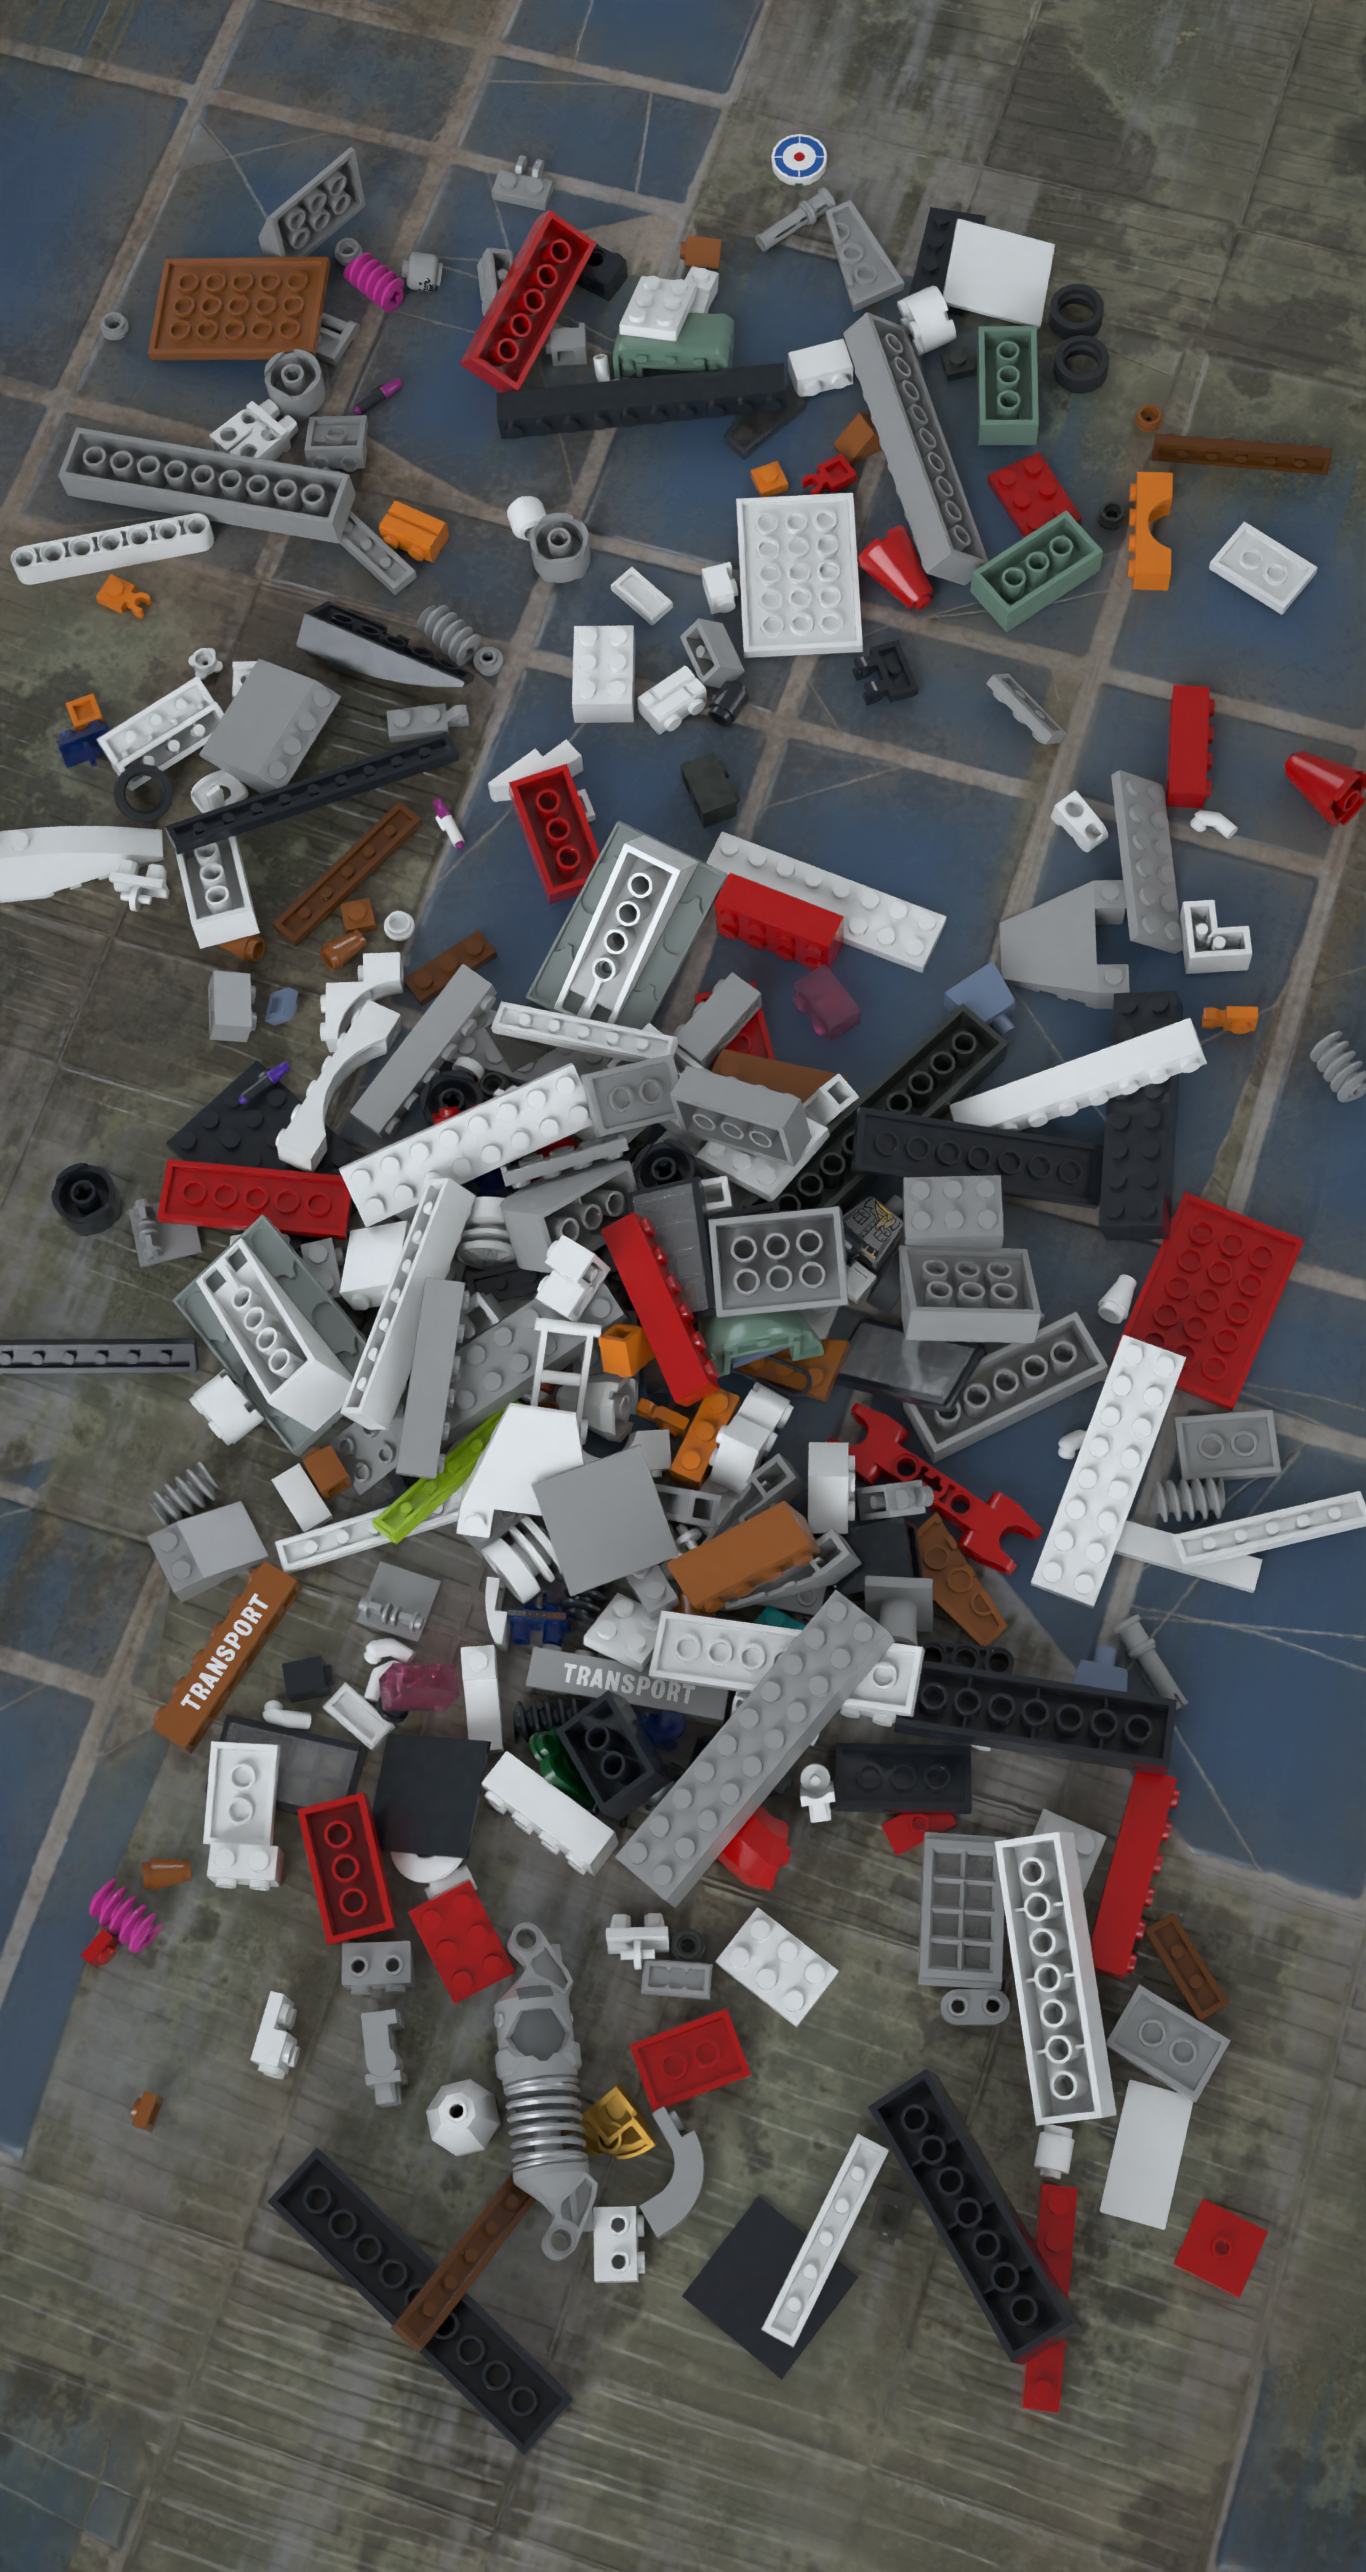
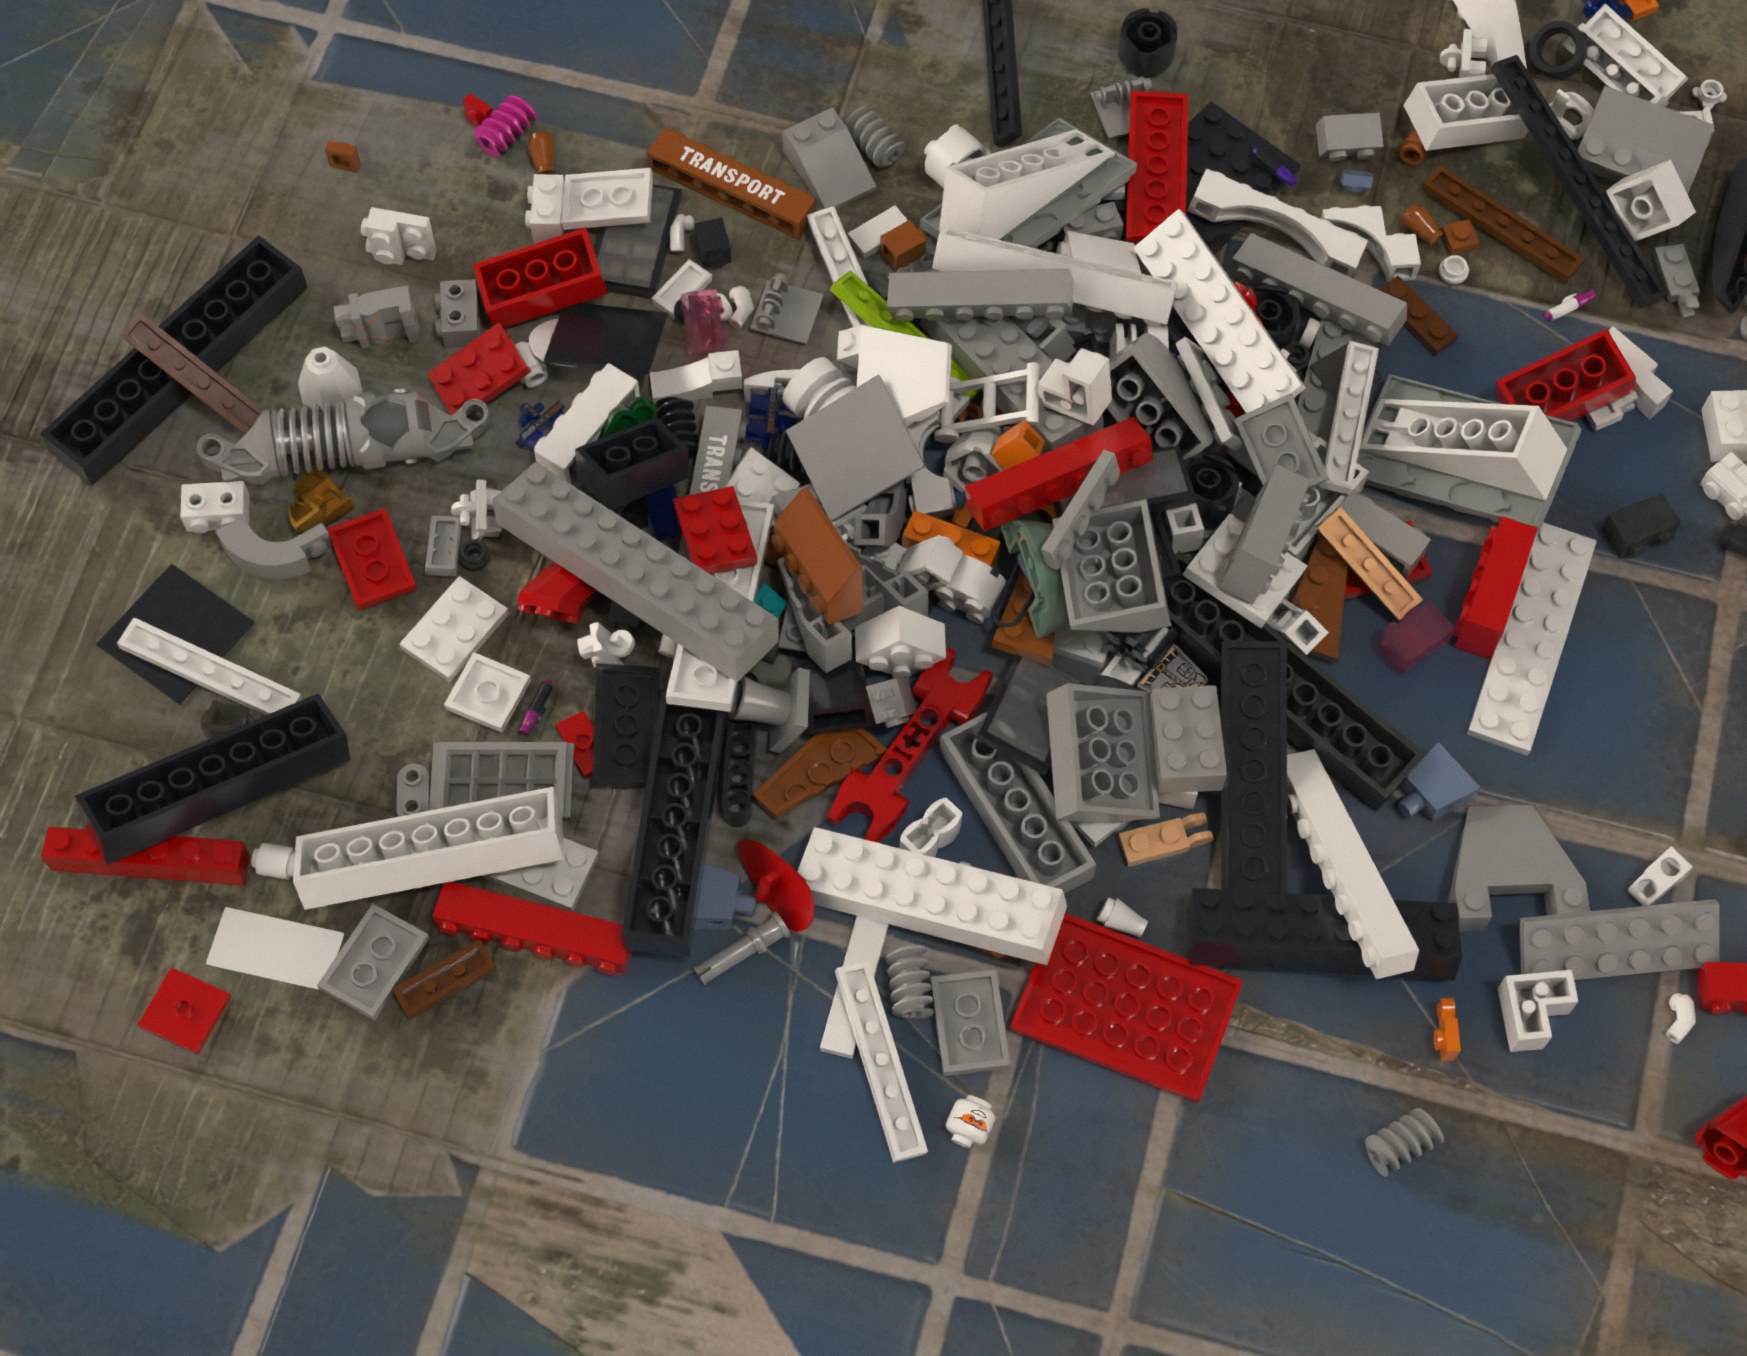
camera: 80 degrees right, 5 degrees down
none -> white plate [444,652,531,733]
none -> clear blue hips [516,400,565,452]
none -> piece [519,680,553,736]
none -> red plate [673,486,757,574]
none -> red shield [737,839,815,932]
none -> white brick [900,798,962,857]
none -> white head [946,1095,996,1149]
none -> light grey plate [1041,449,1120,570]
none -> light nougat hinge [1118,812,1214,867]
none -> light nougat plate [1315,506,1423,621]
none -> white brick [1606,159,1696,241]

